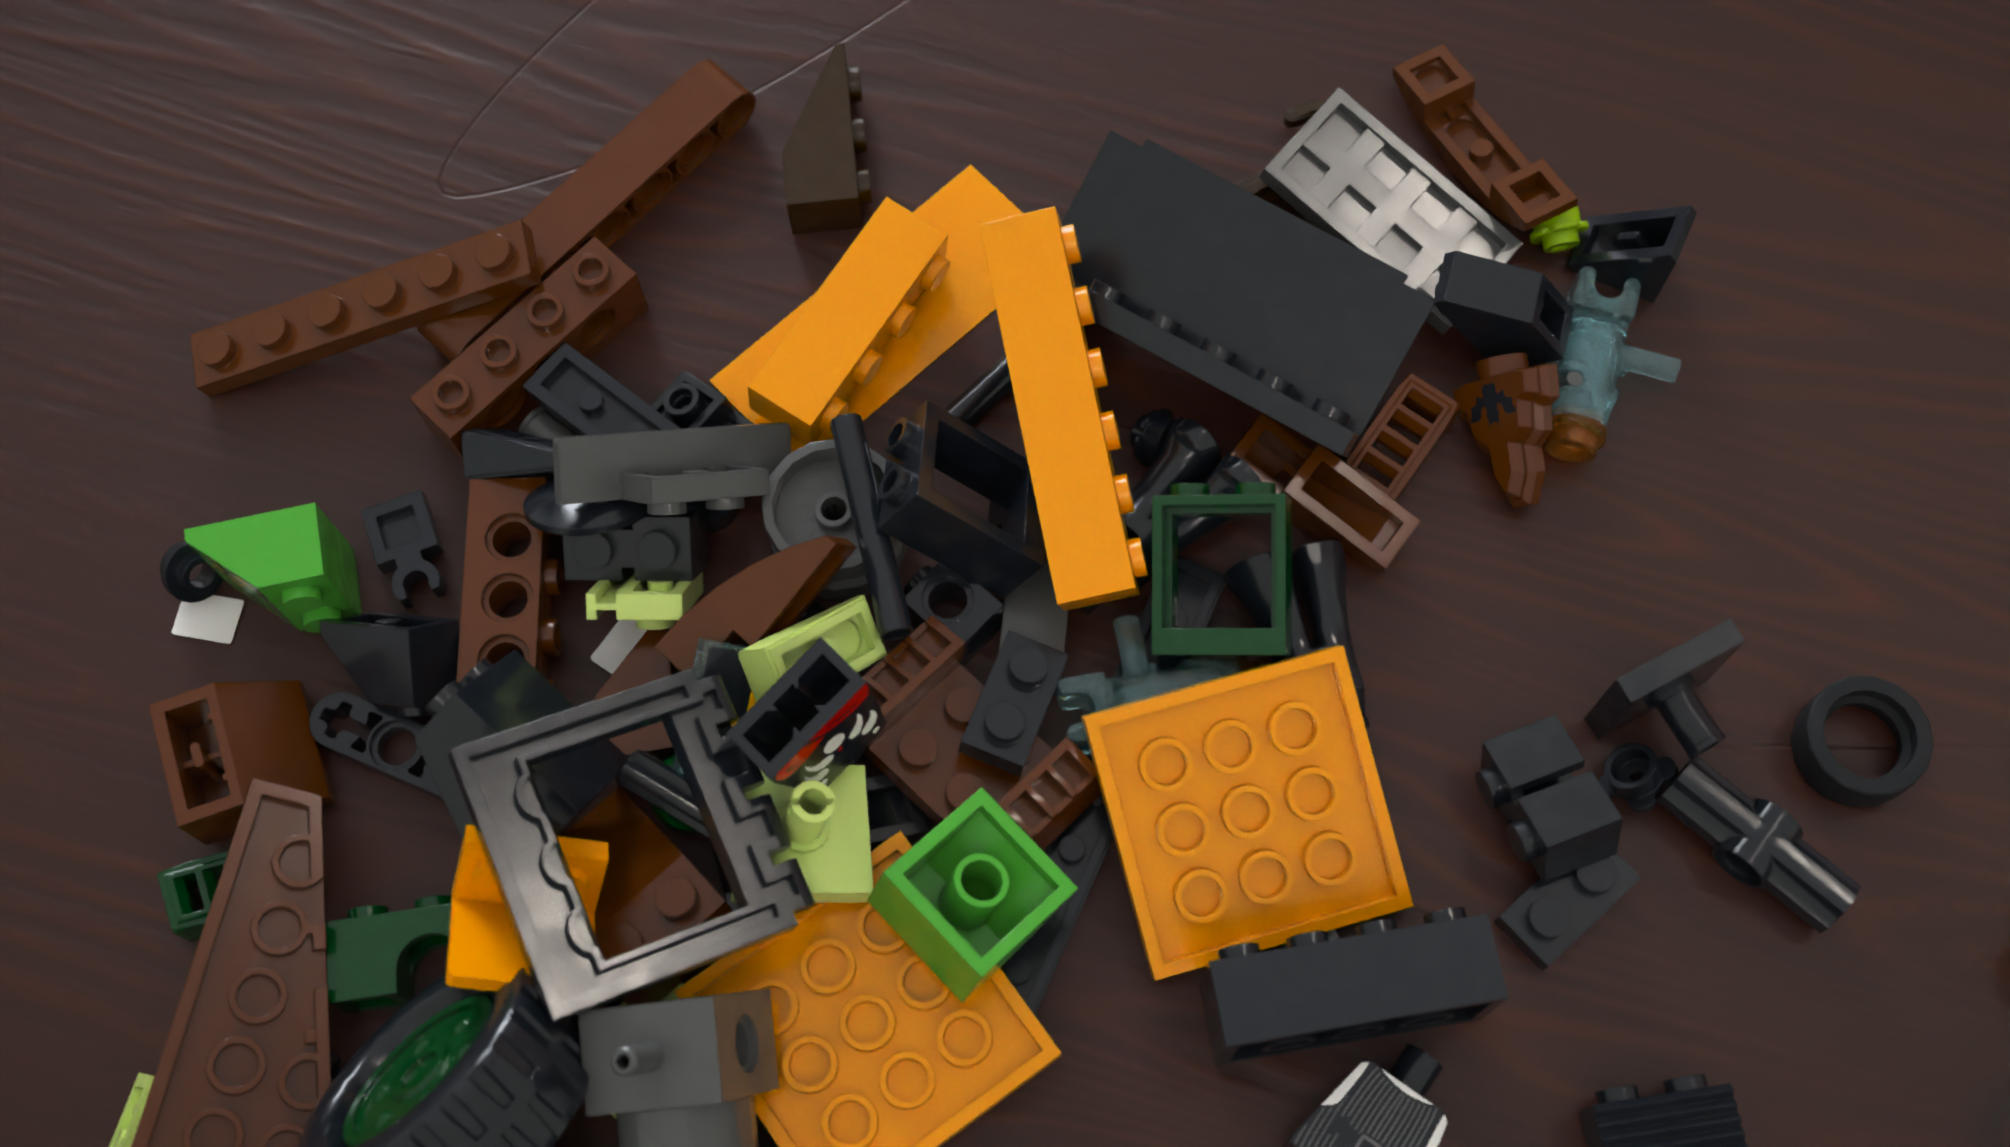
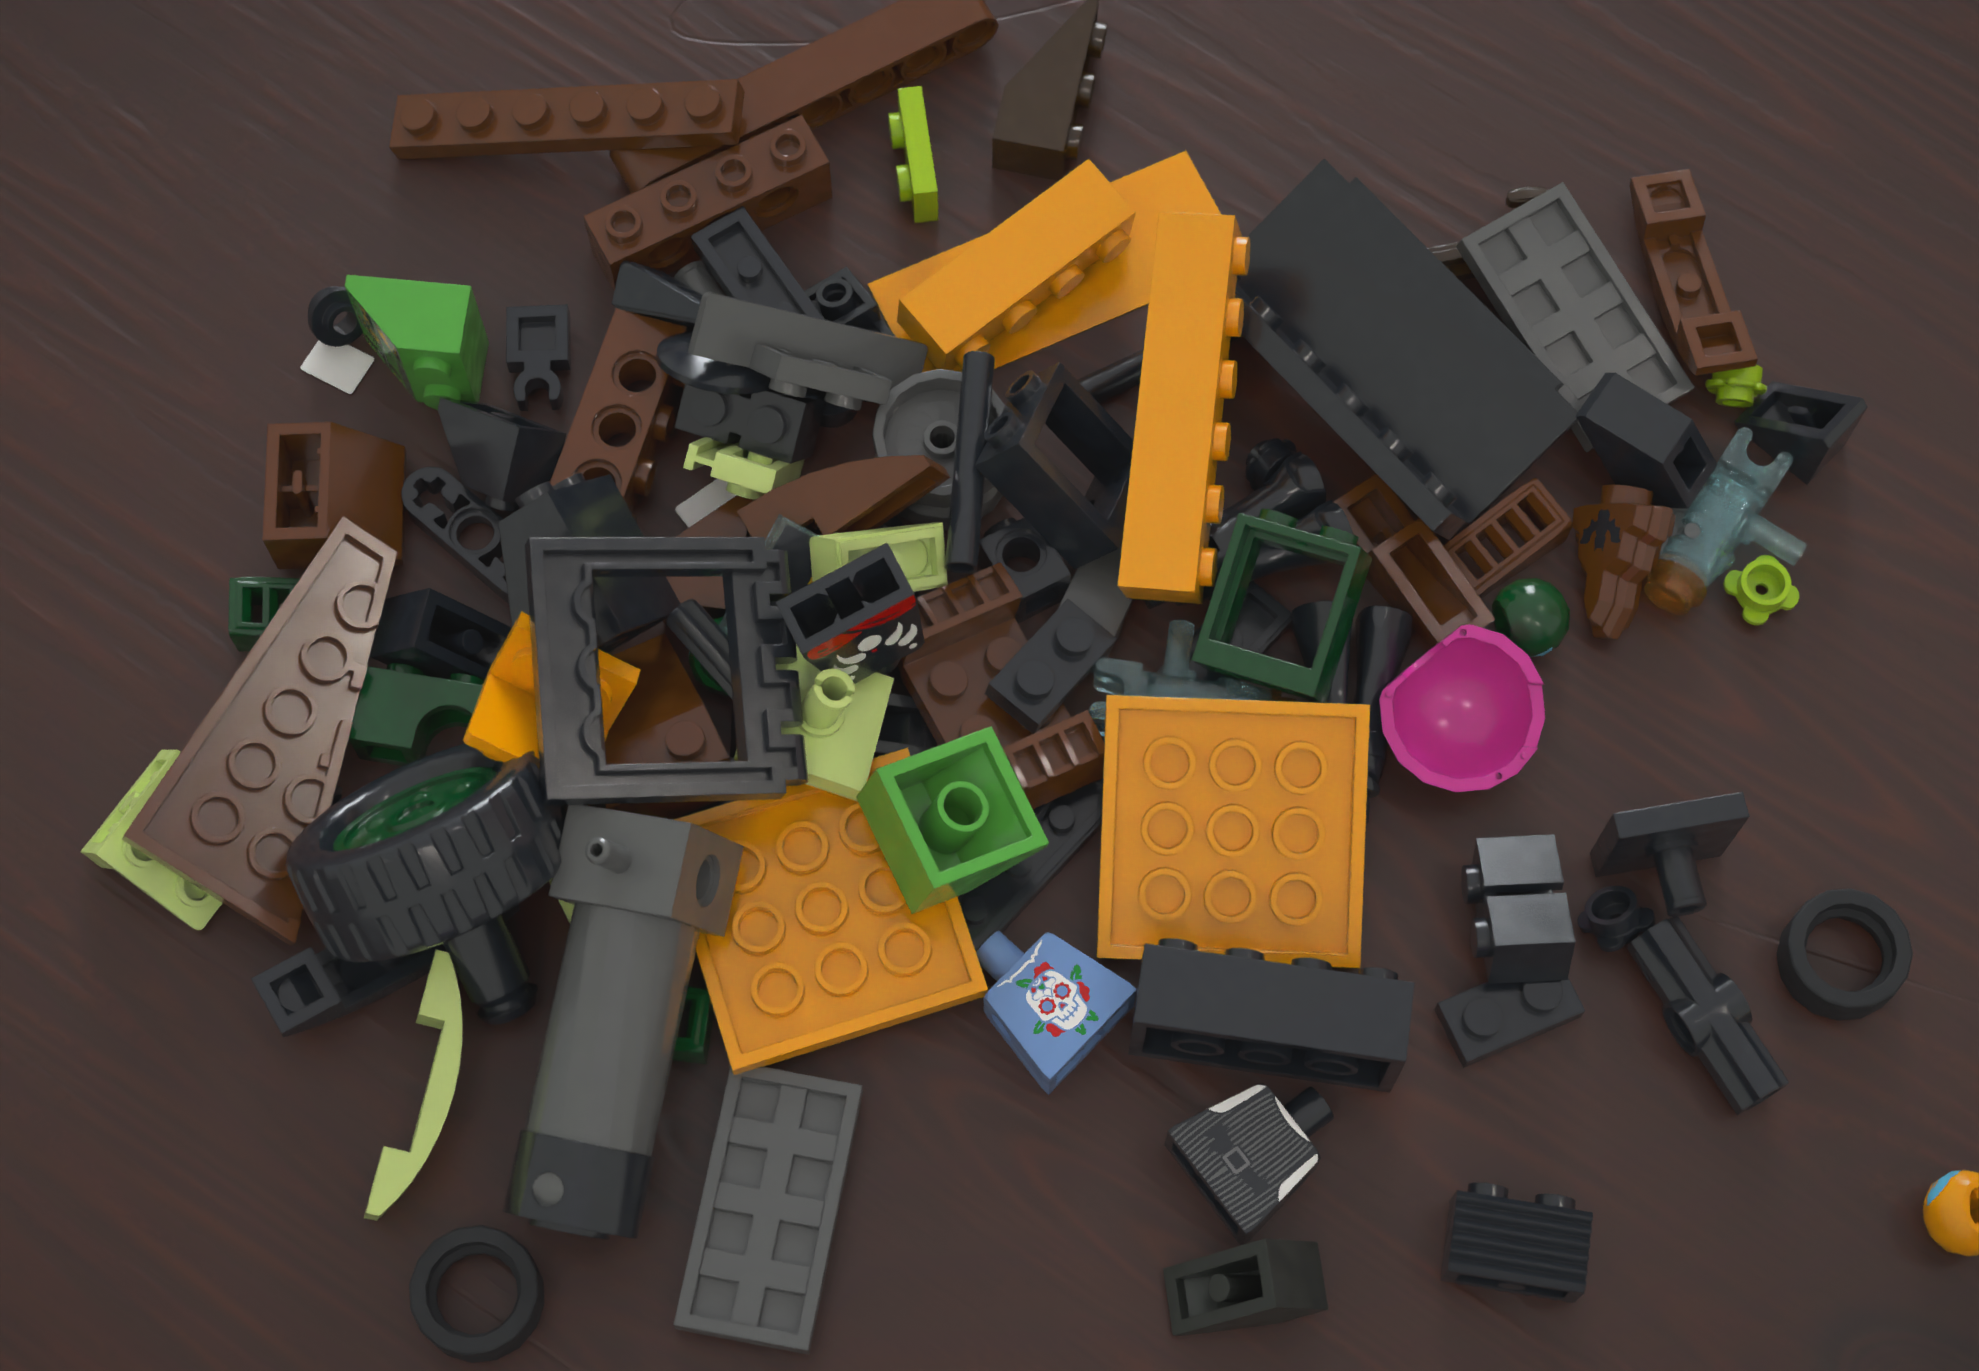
camera: 15 degrees right, 0 degrees up
none -> black slope [370,588,512,681]
none -> lime plate [888,86,938,223]
none -> medium blue torso [976,931,1137,1095]
none -> dark pink cylinder [1379,624,1545,792]
none -> dark green piece [1492,578,1570,657]
none -> lime plate [1723,555,1799,625]

